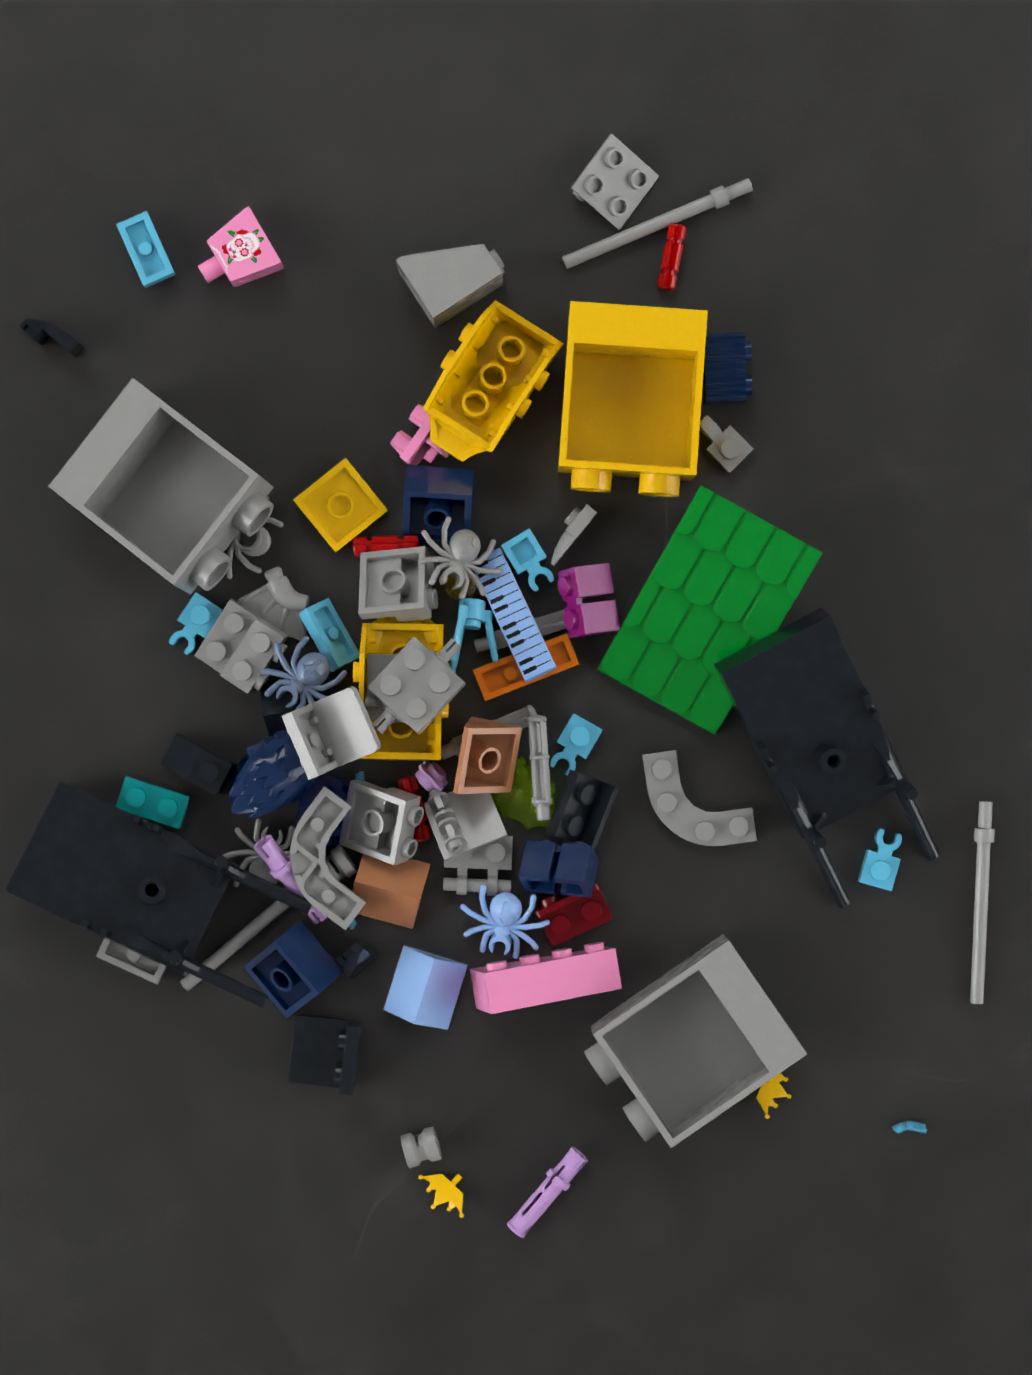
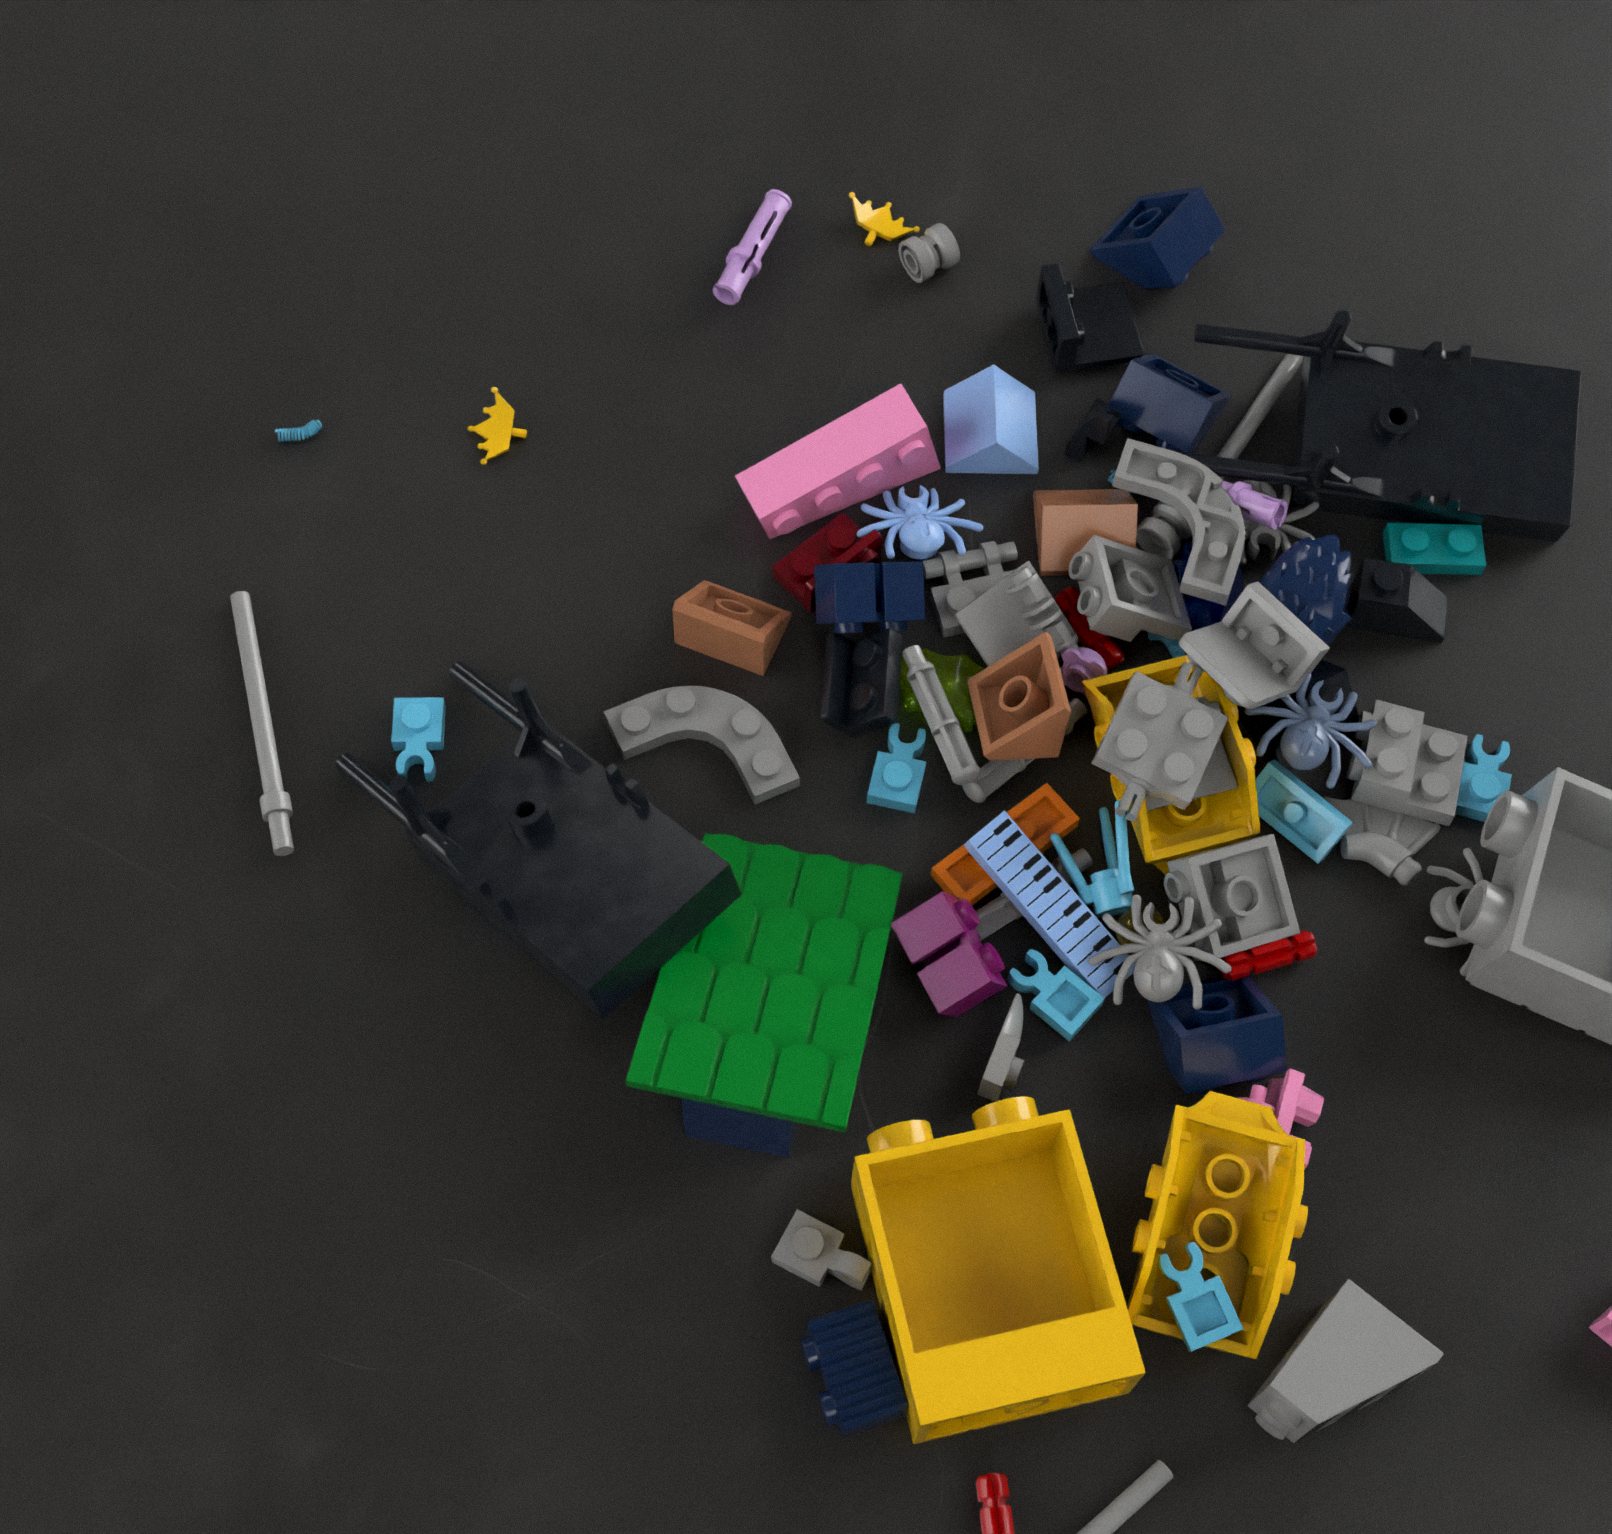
camera: 160 degrees right, 25 degrees down
yellow plate [293,457,388,553] -> none
light grey brick [584,934,807,1148] -> none
none -> nougat slope [672,580,792,676]
none -> dark blue slope [1090,186,1226,289]
none -> medium azure plate [1158,1242,1243,1352]

